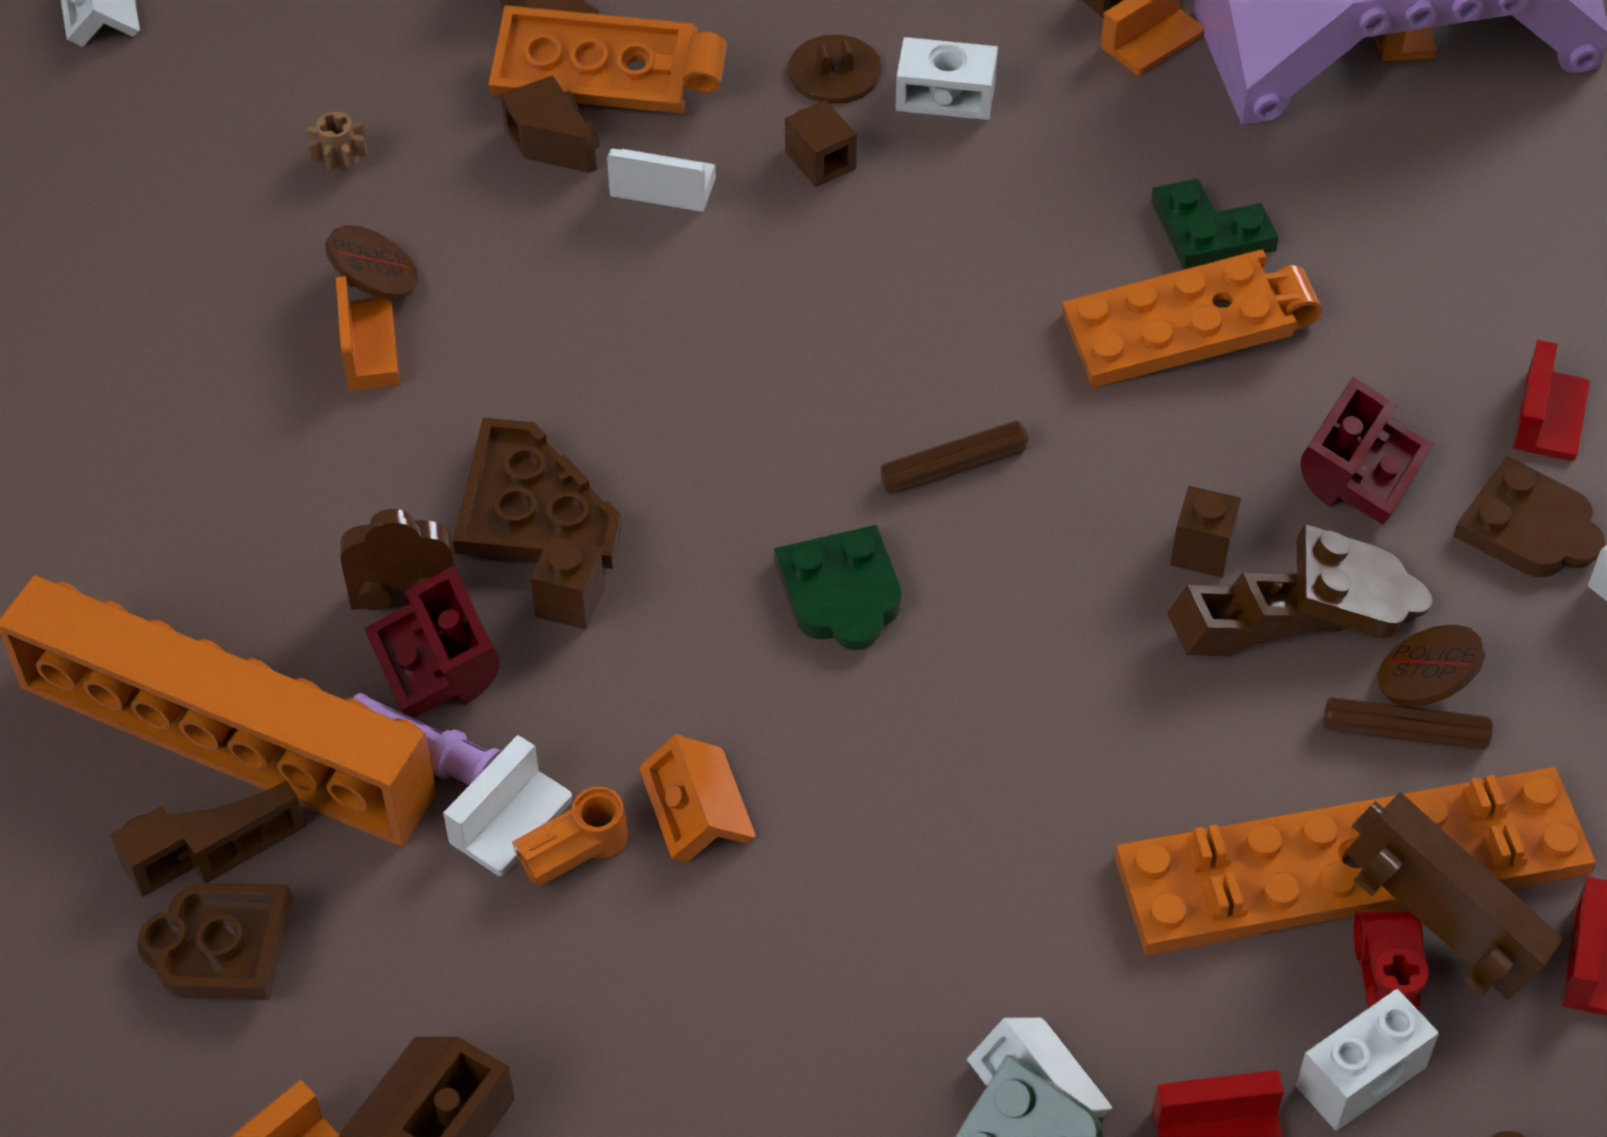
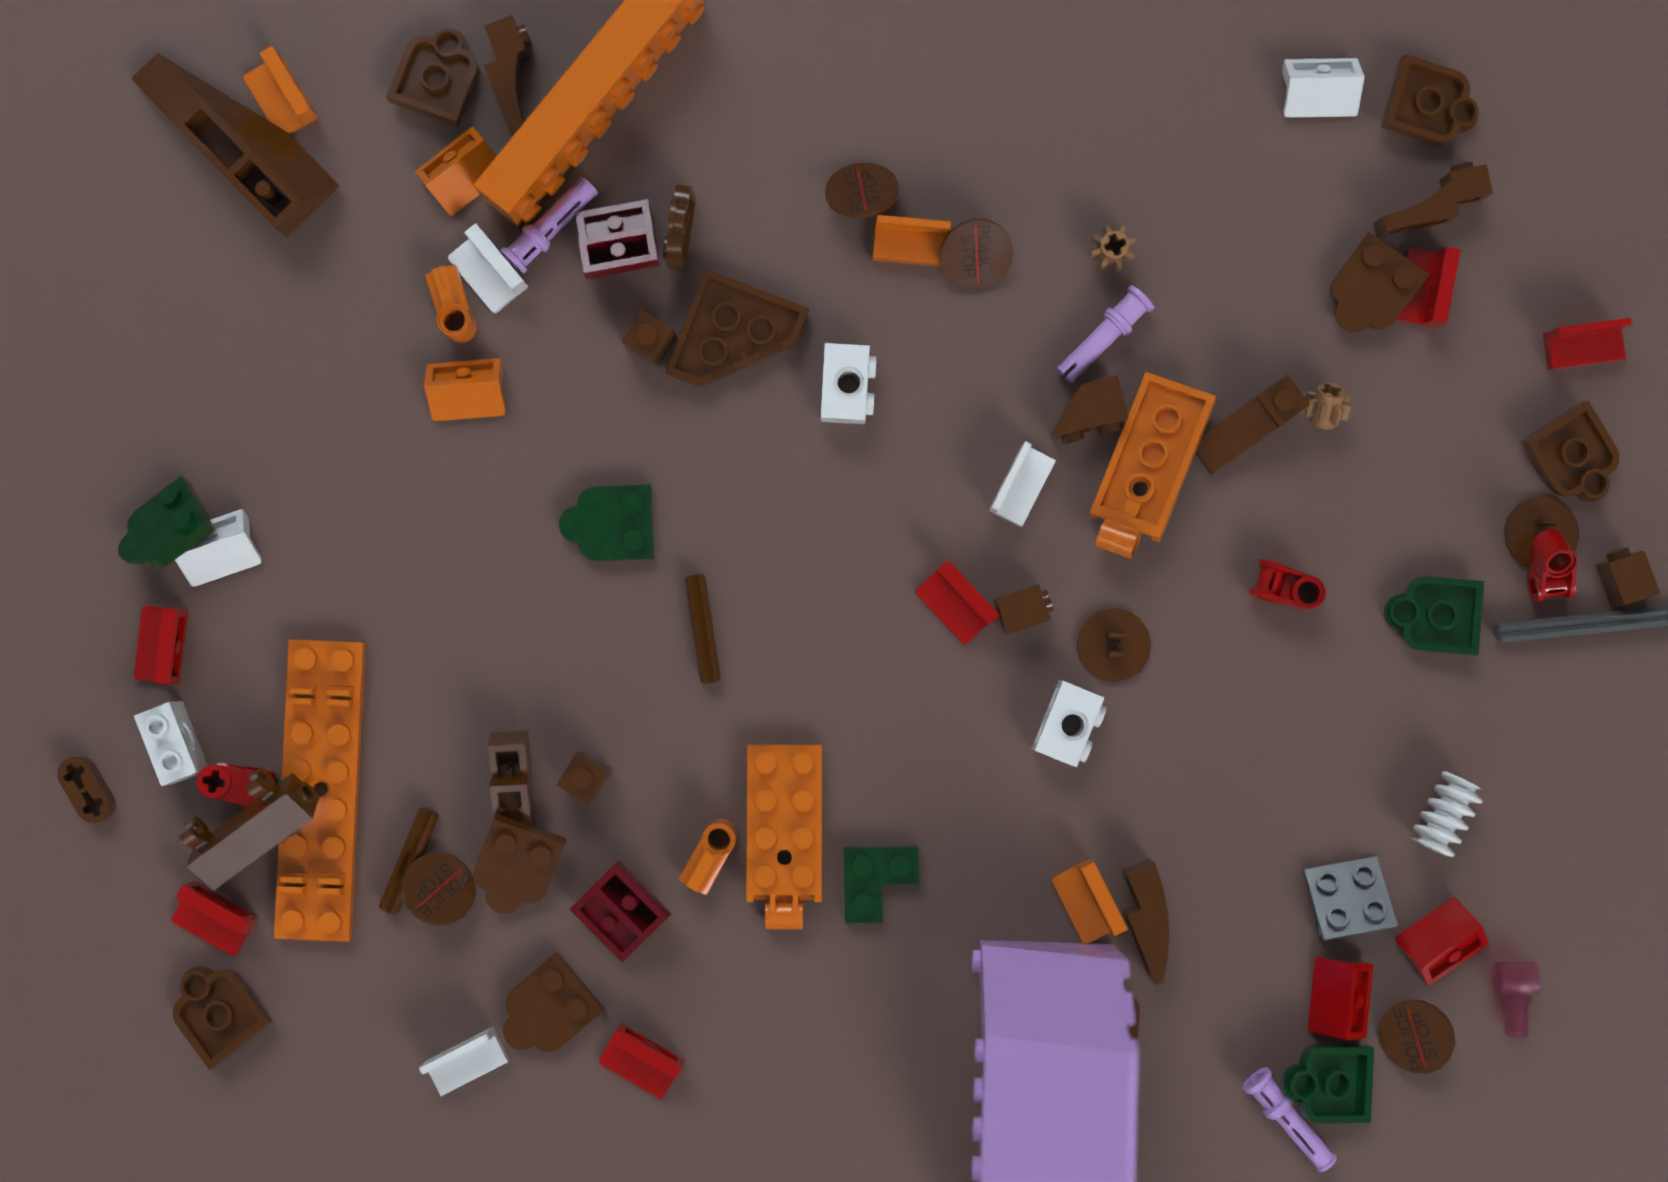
camera: 100 degrees right, 35 degrees up
none -> orange panel [415,126,496,216]
none -> orange piece [678,818,738,895]
none -> white brick [821,343,876,424]
none -> reddish brown piece [825,163,899,218]
none -> red panel [915,560,999,644]
none -> lavender pin [1056,285,1155,384]

